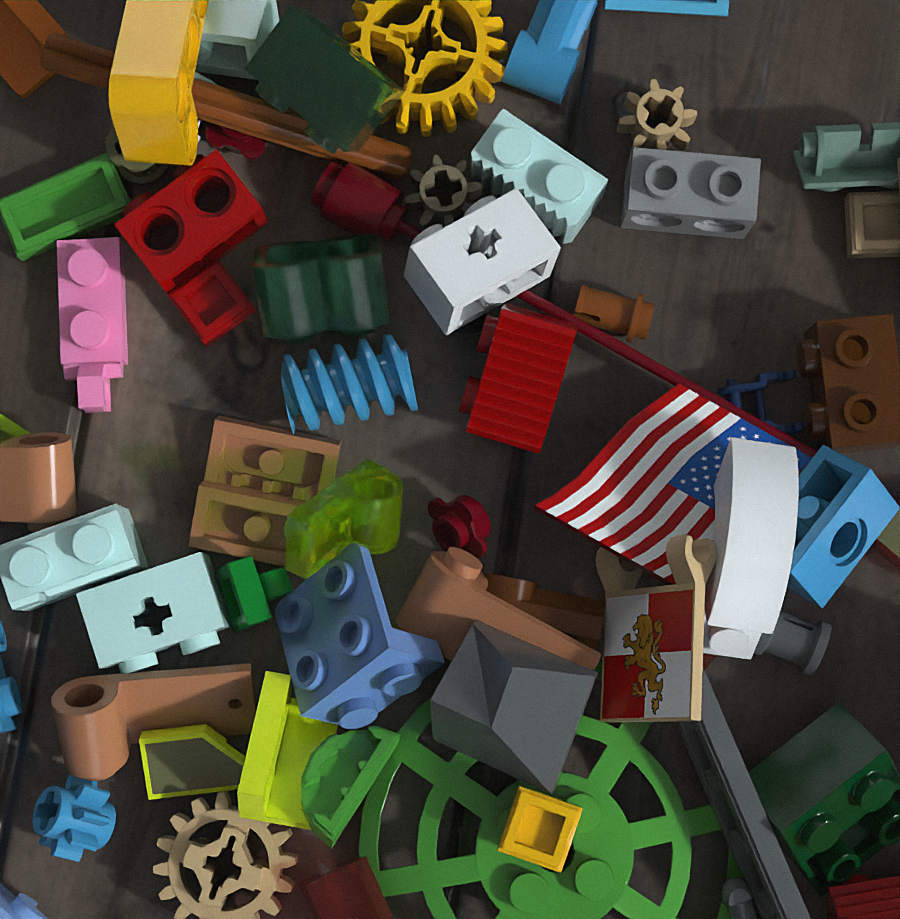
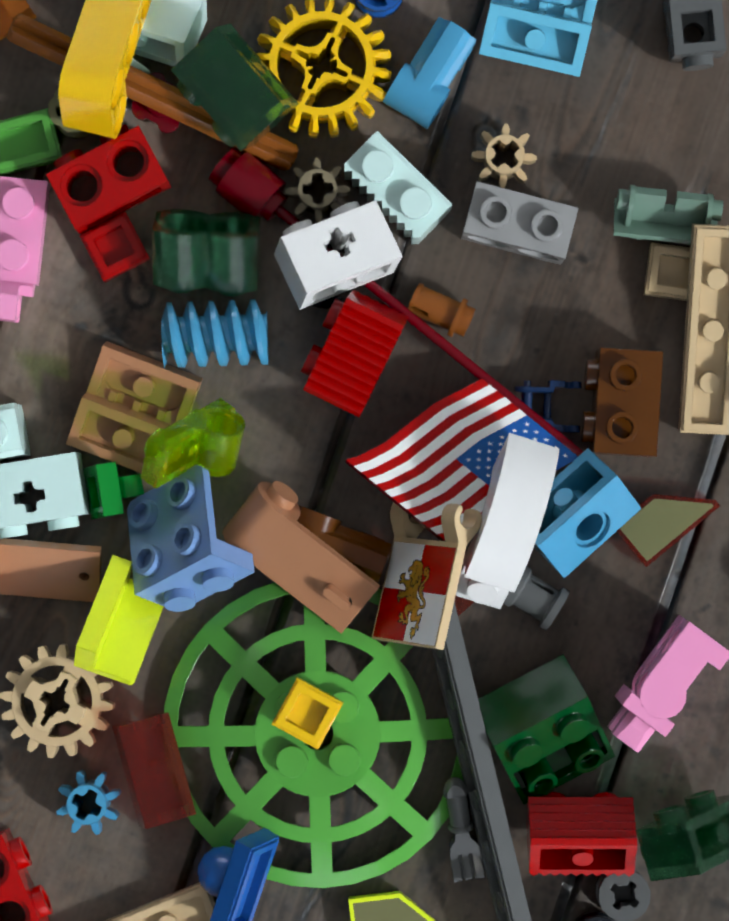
camera: 10 degrees right, 5 degrees up
olive tile [139,724,245,800] -> none
bright green tile [301,726,401,849] -> none
dark red plate [427,495,491,558] -> none
dark grey slope [430,620,598,794] -> none

